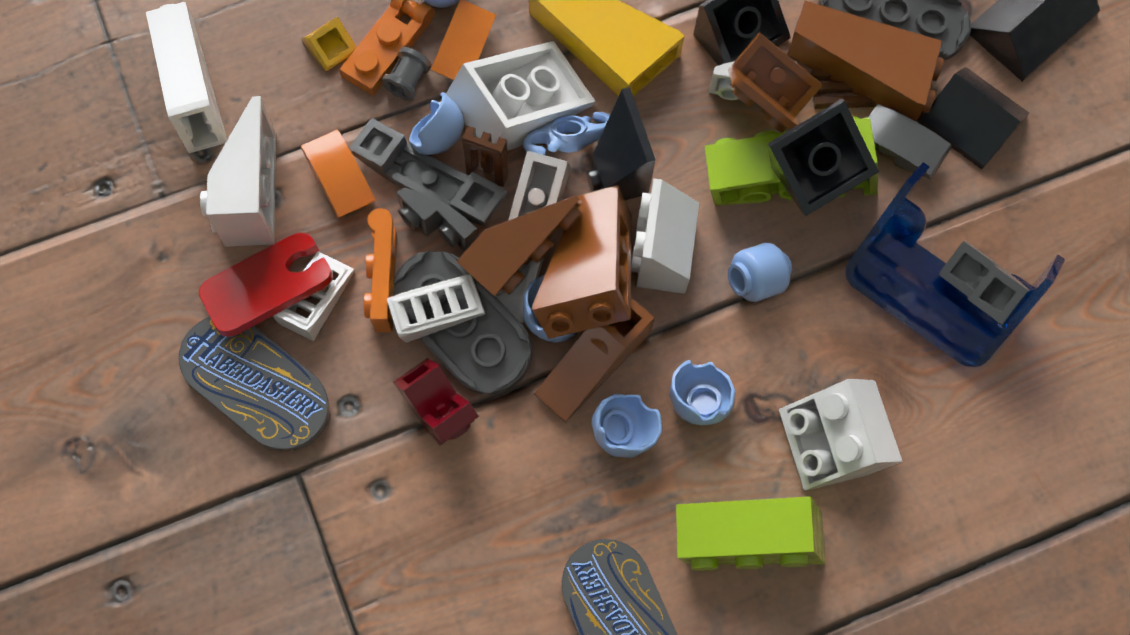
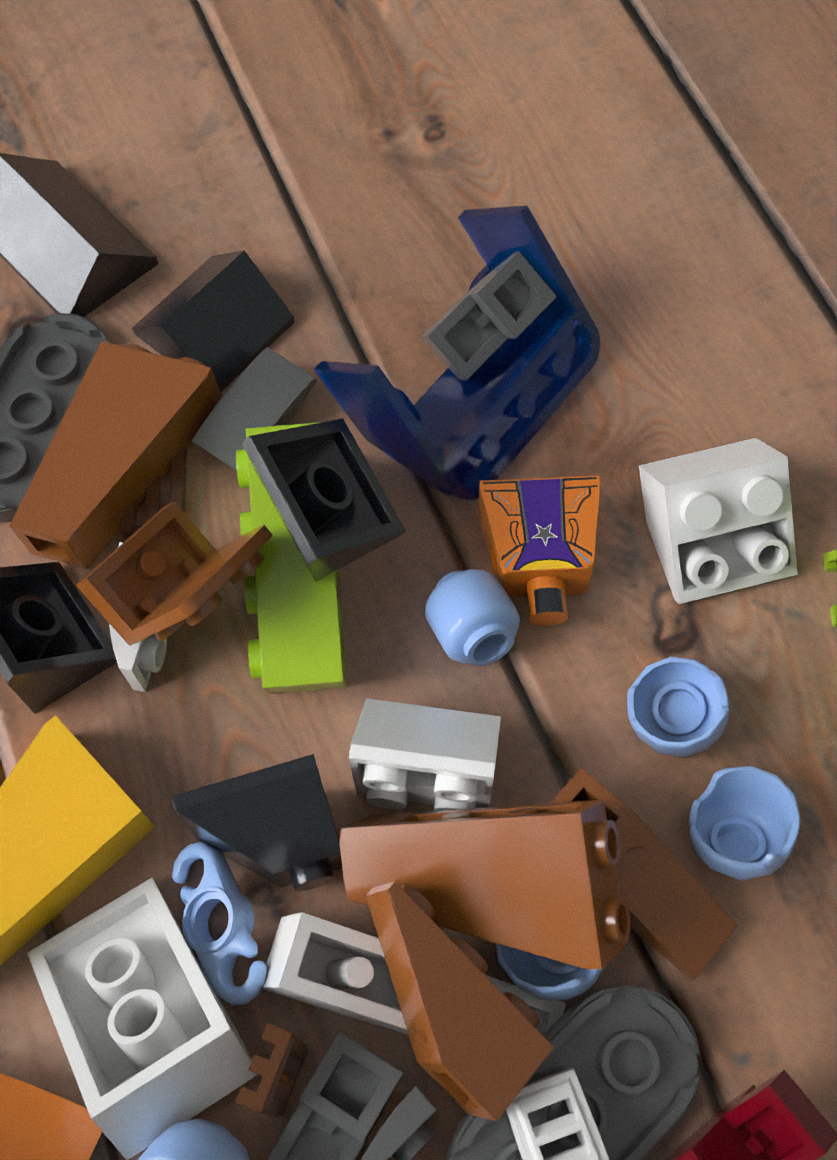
camera: 85 degrees left, 5 degrees down
none -> torso [478,476,600,626]

